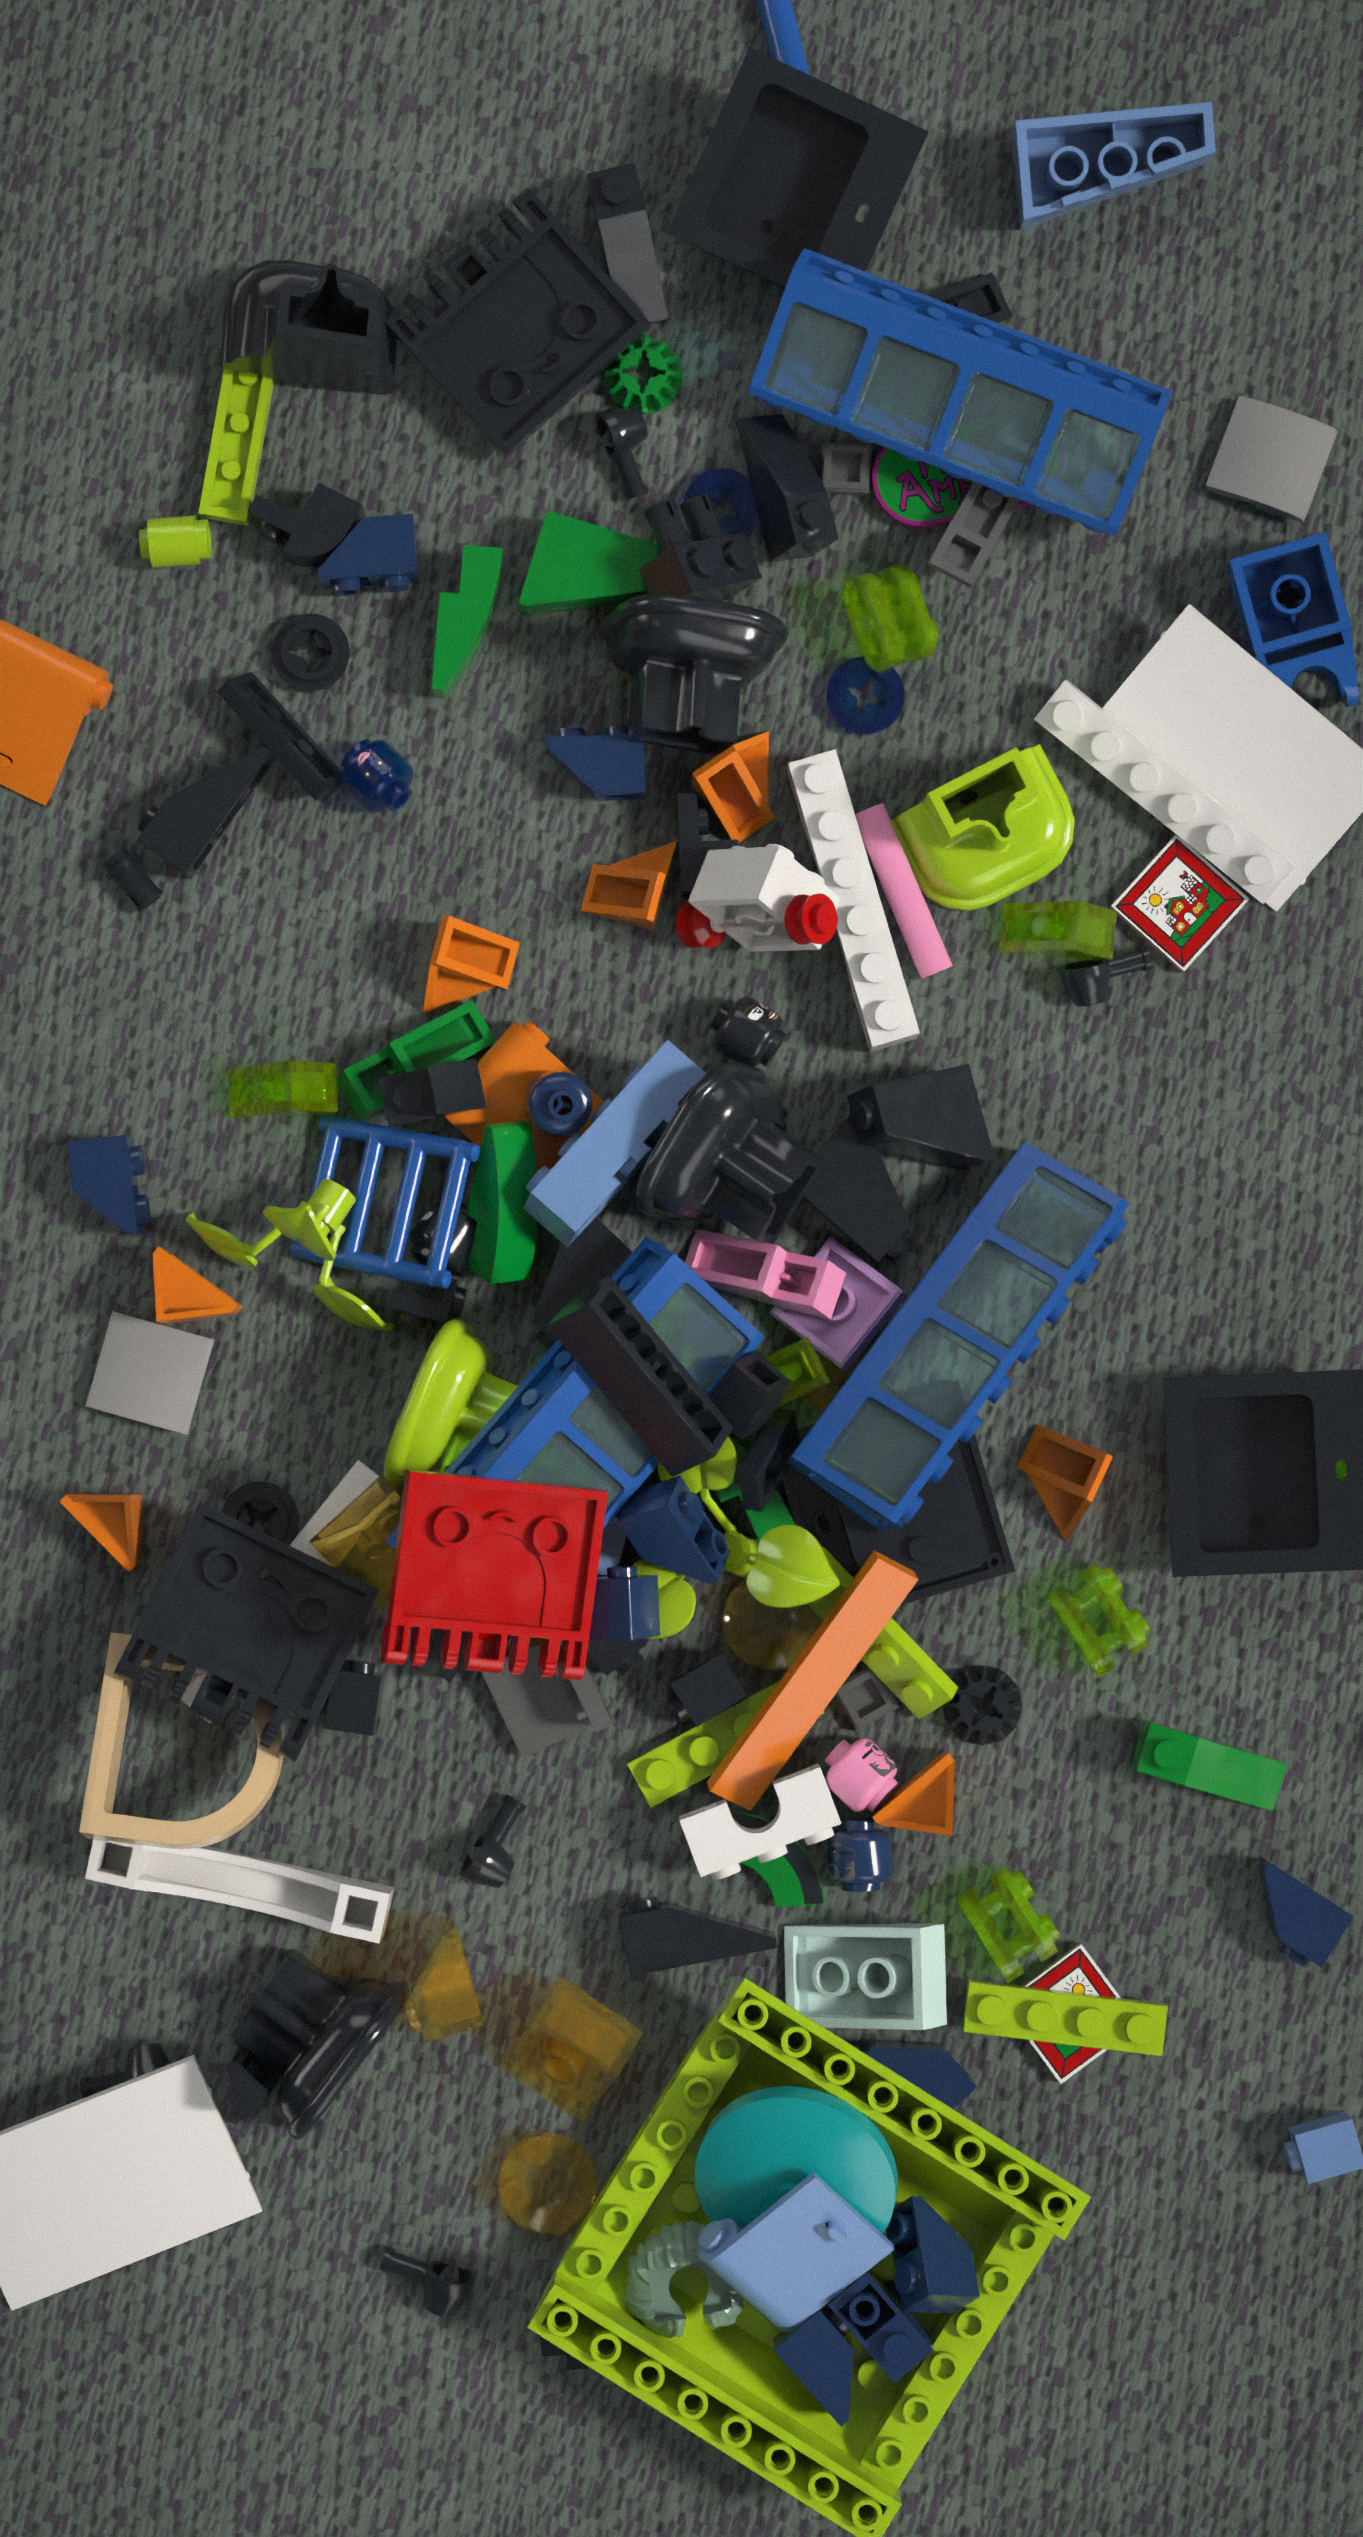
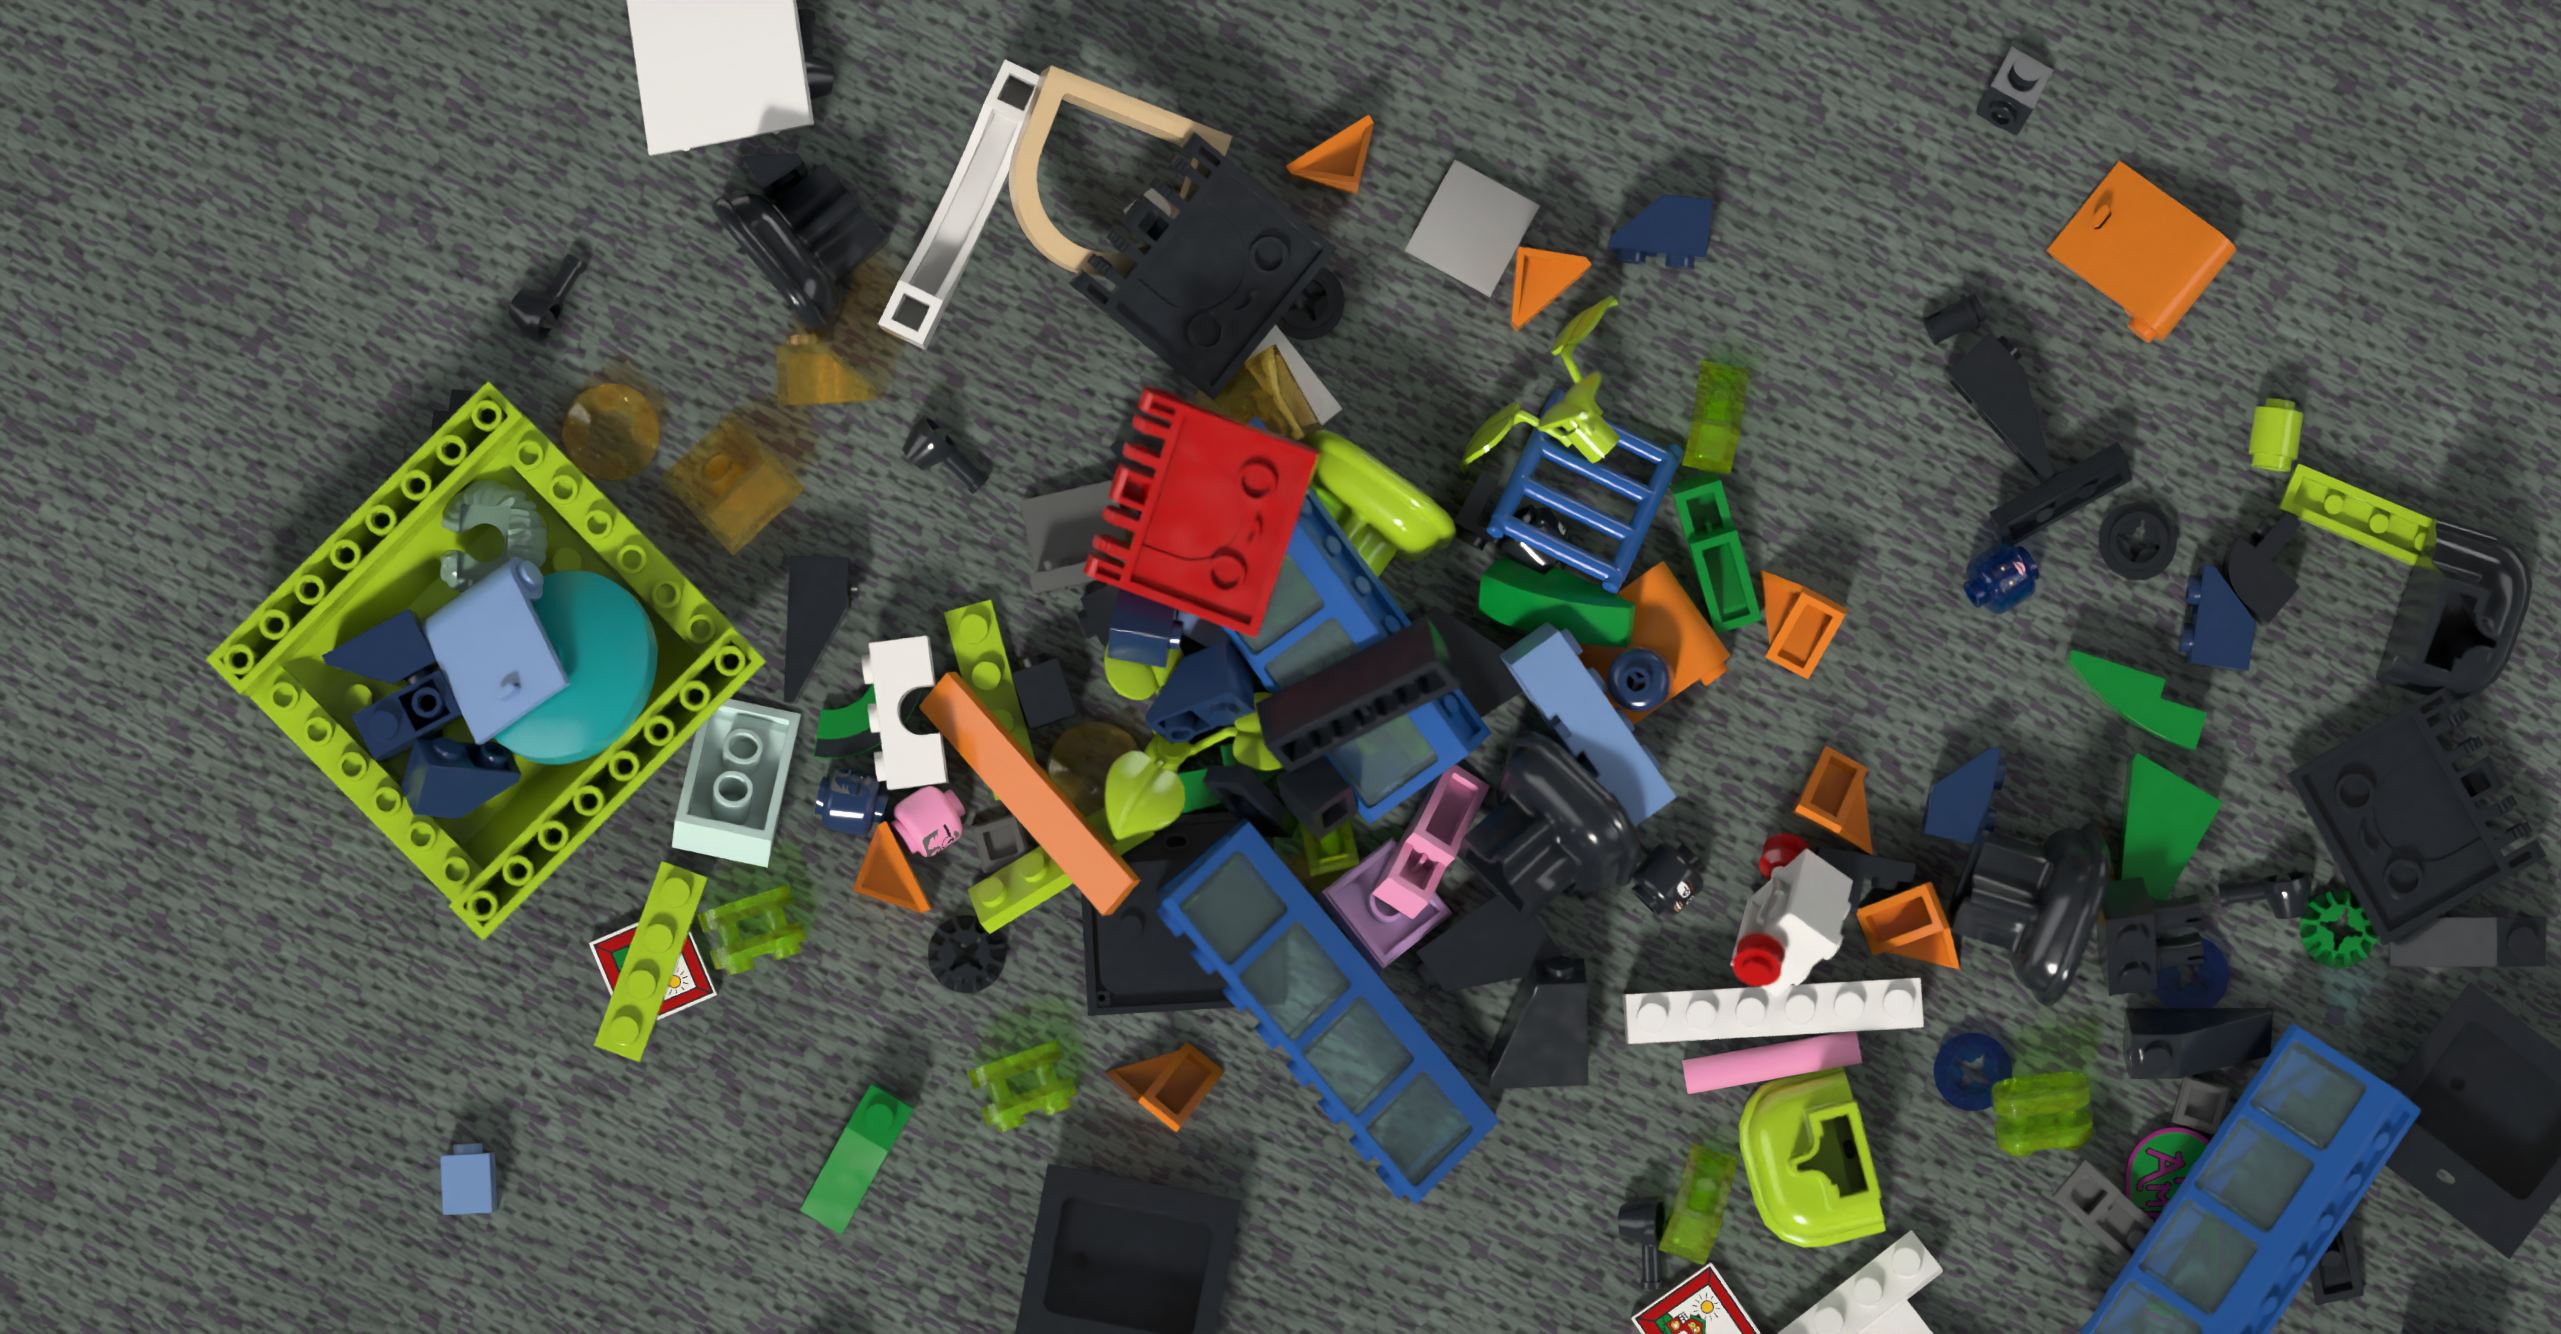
camera: 105 degrees right, 0 degrees up
black brick [324,1659,385,1736] -> none
black slope [379,1059,487,1128] -> none
dark blue slope [863,2040,977,2109] -> none
dark blue slope [1258,1858,1353,1968] -> none

